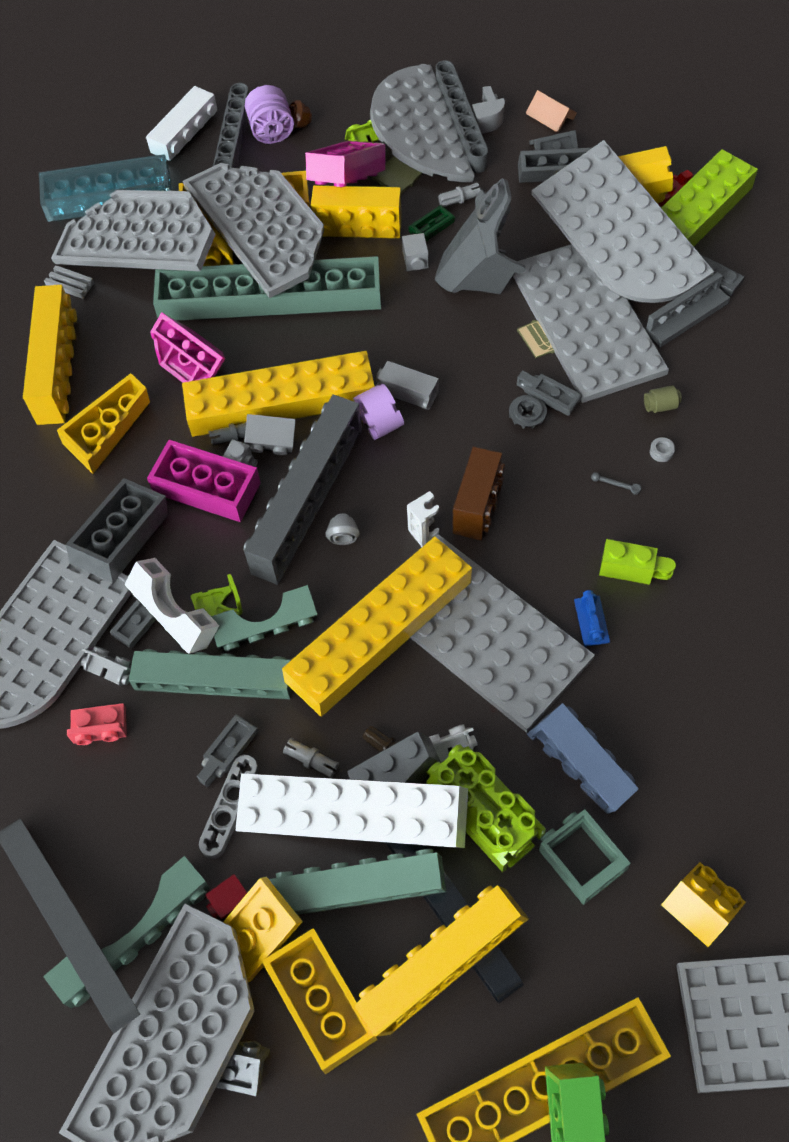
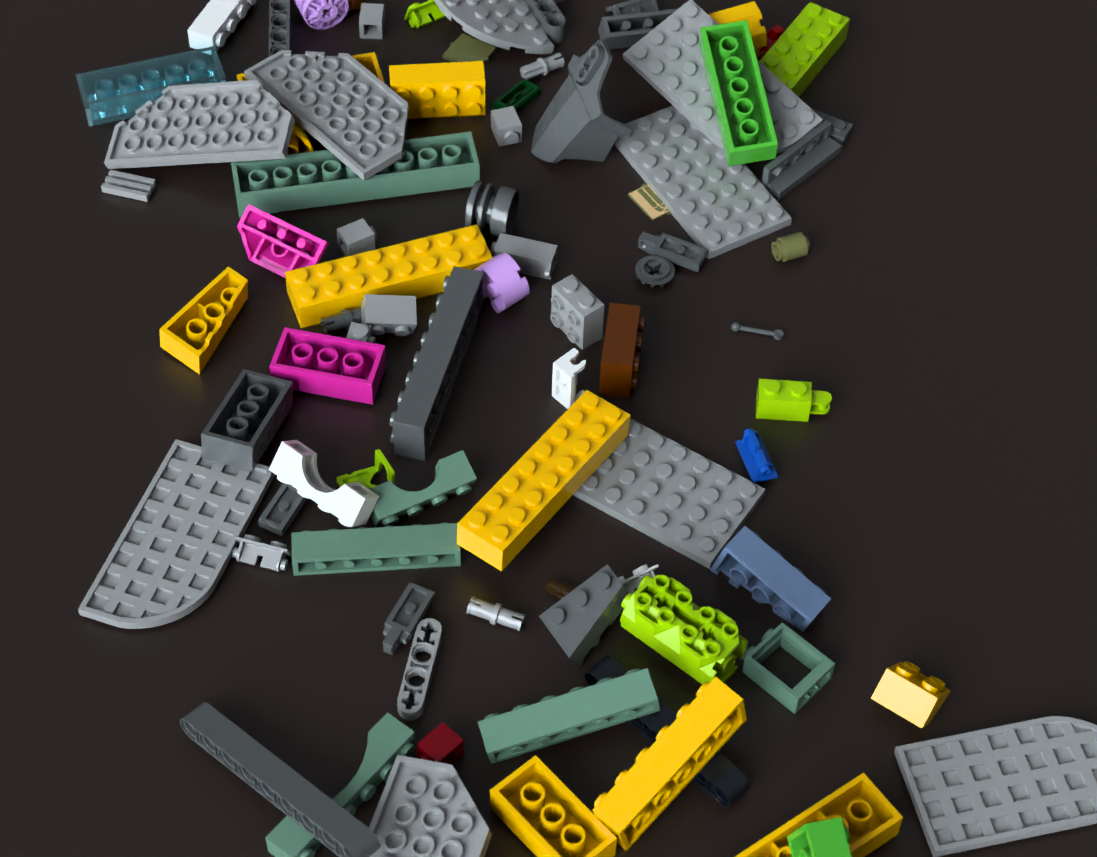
camera: 15 degrees left, 10 degrees down
yellow brick [23,285,77,425] -> none
coral bracket [67,703,127,745] -> none
yellow plate [223,877,303,983] -> none
white brick [236,774,468,848] -> none
dark pink brick [306,140,385,187] -> none
light grey cone [326,514,360,545] -> none
light grey tile [650,437,675,462] -> none
none -> light grey brick [337,218,377,257]
none -> light grey brick [359,3,385,39]
none -> dark grey wheel [465,181,520,237]
none -> light grey brick [550,274,604,350]
none -> bright green brick [699,20,778,166]

